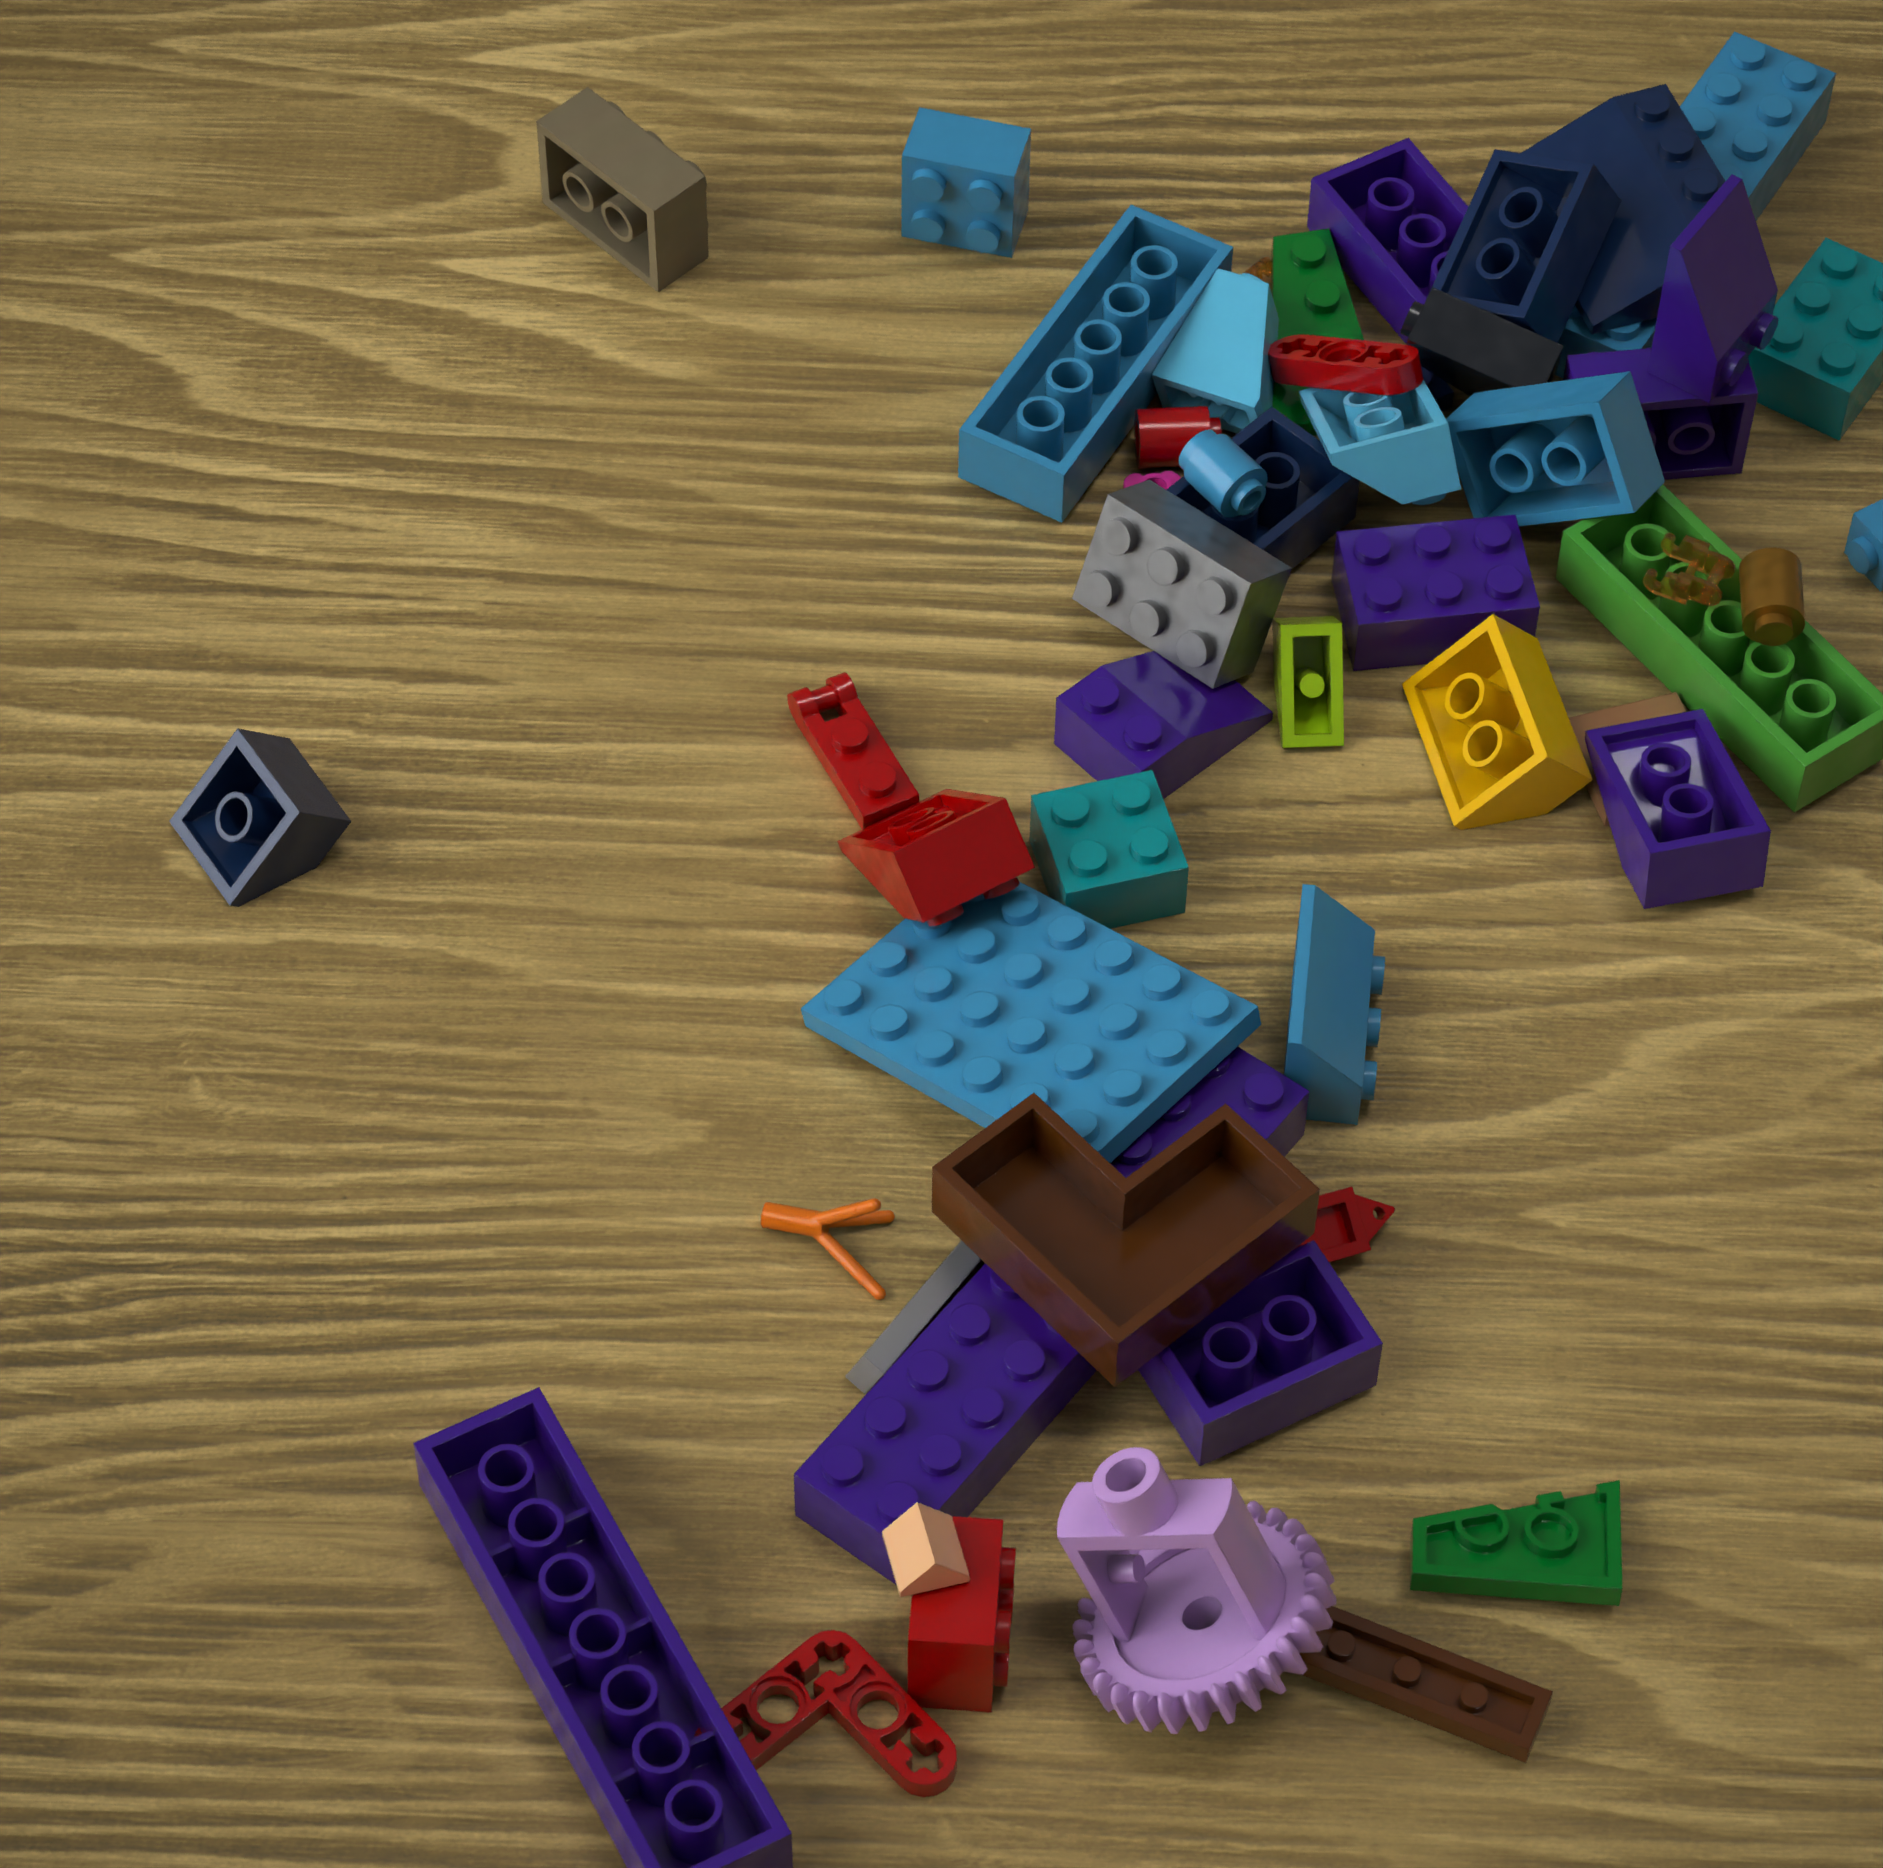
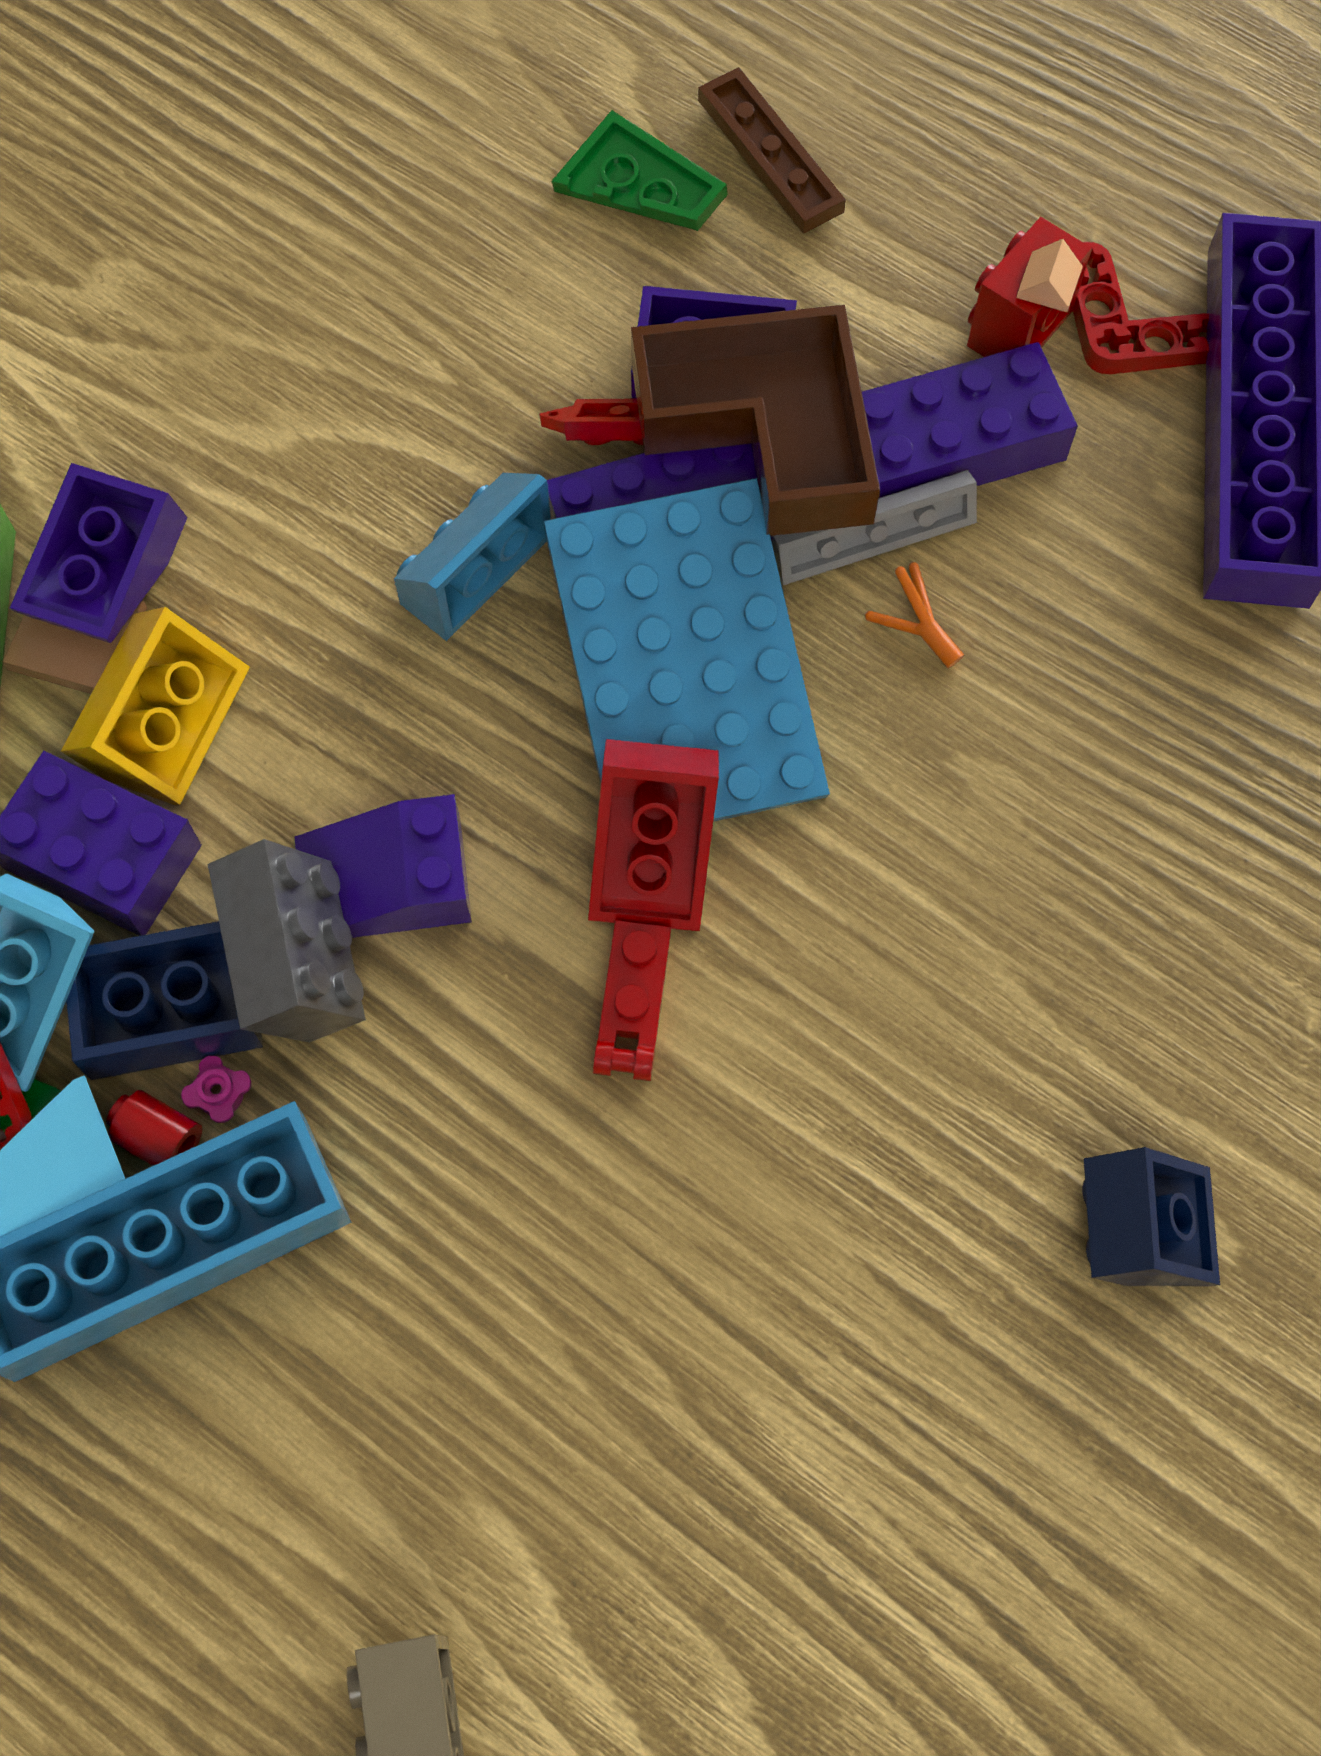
camera: 145 degrees left, 15 degrees up
dark azure brick [901,107,1031,258] -> none
teal brick [1029,770,1189,929] -> none
lavender piece [1057,1447,1336,1734] -> none
dark azure brick [1179,430,1268,518] -> none
lime slope [1272,616,1344,748] -> none

